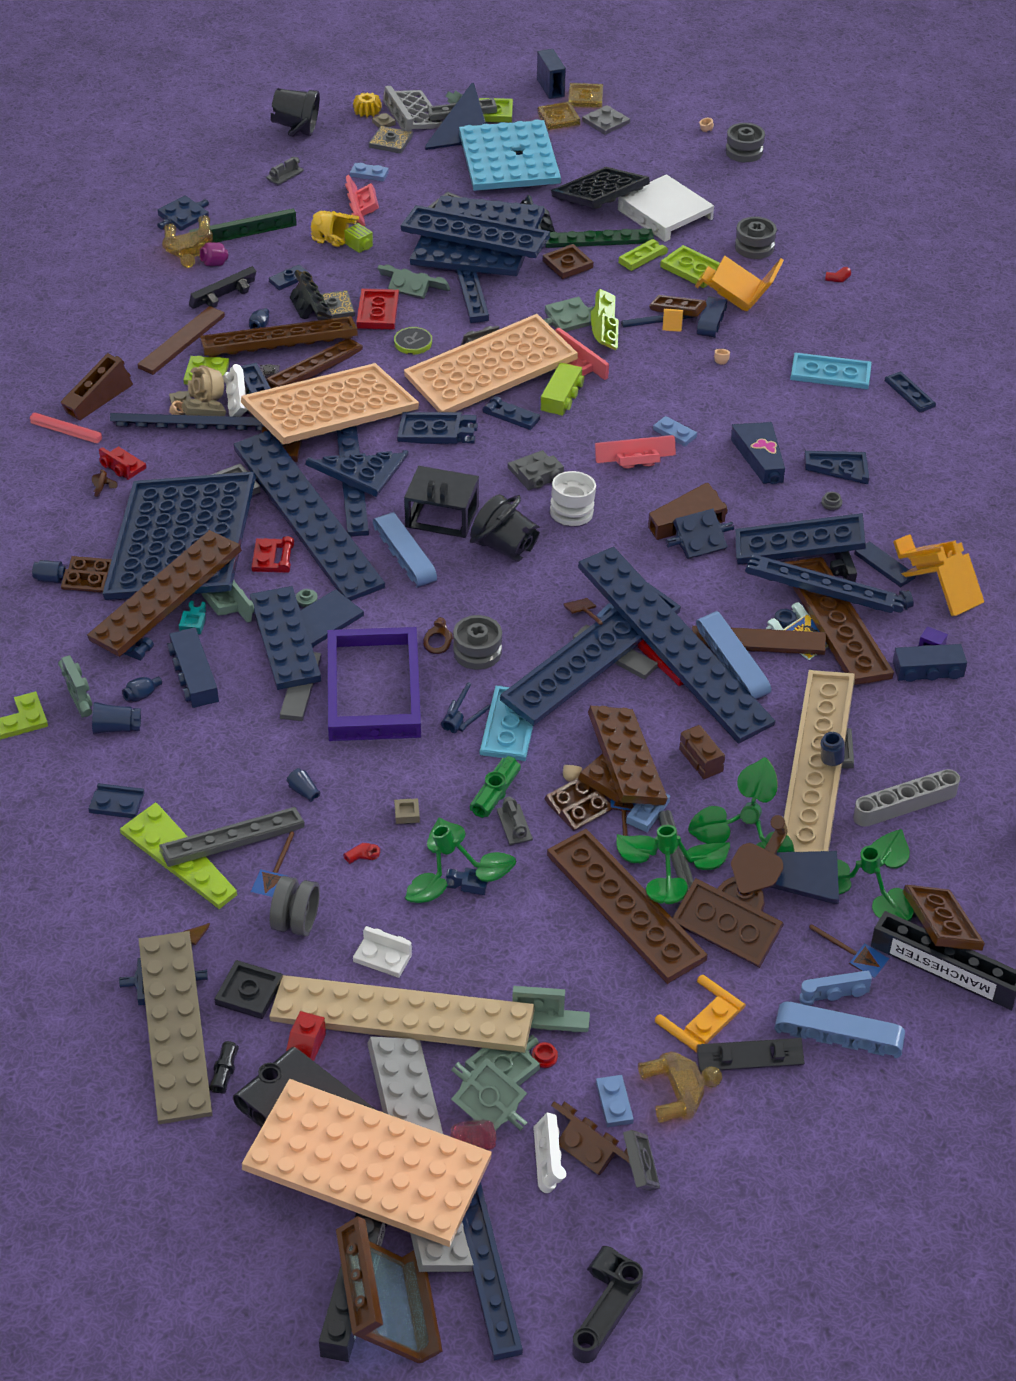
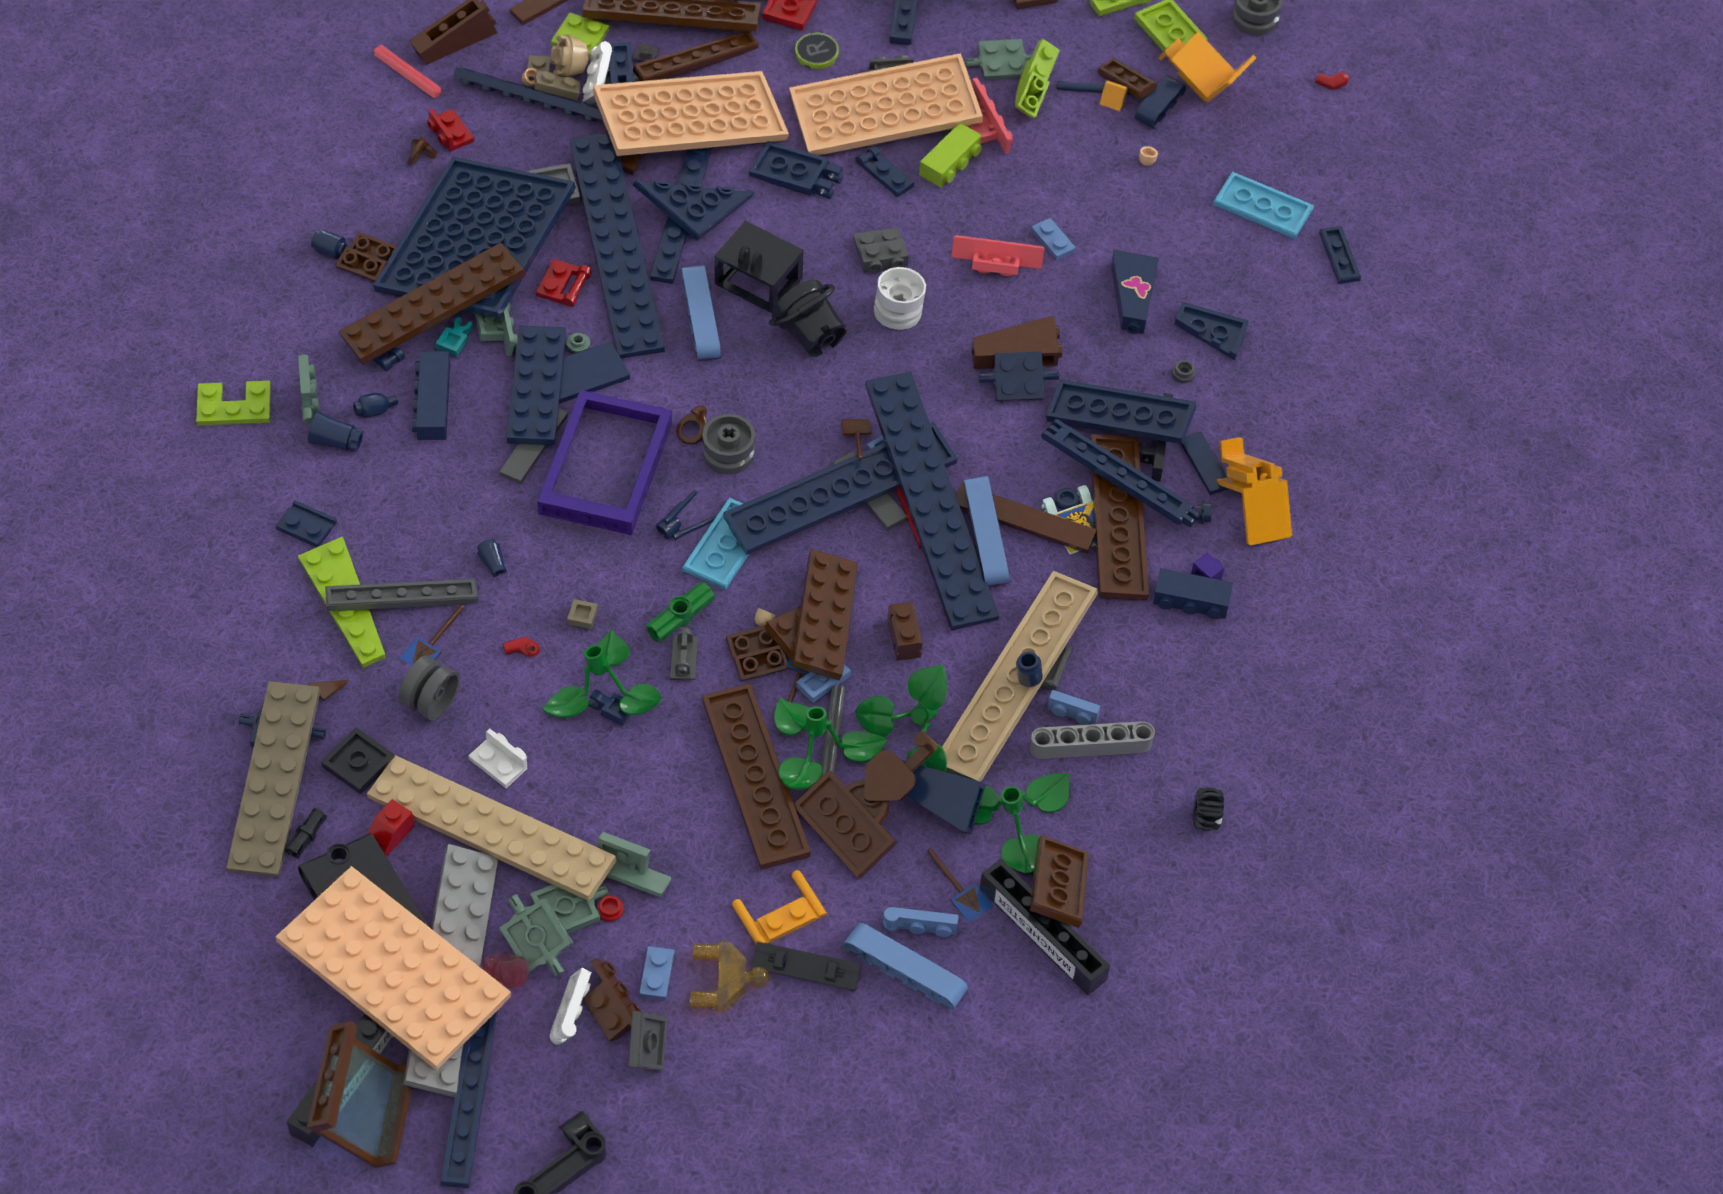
camera: 15 degrees right, 10 degrees up
none -> medium blue plate [1047,690,1100,725]

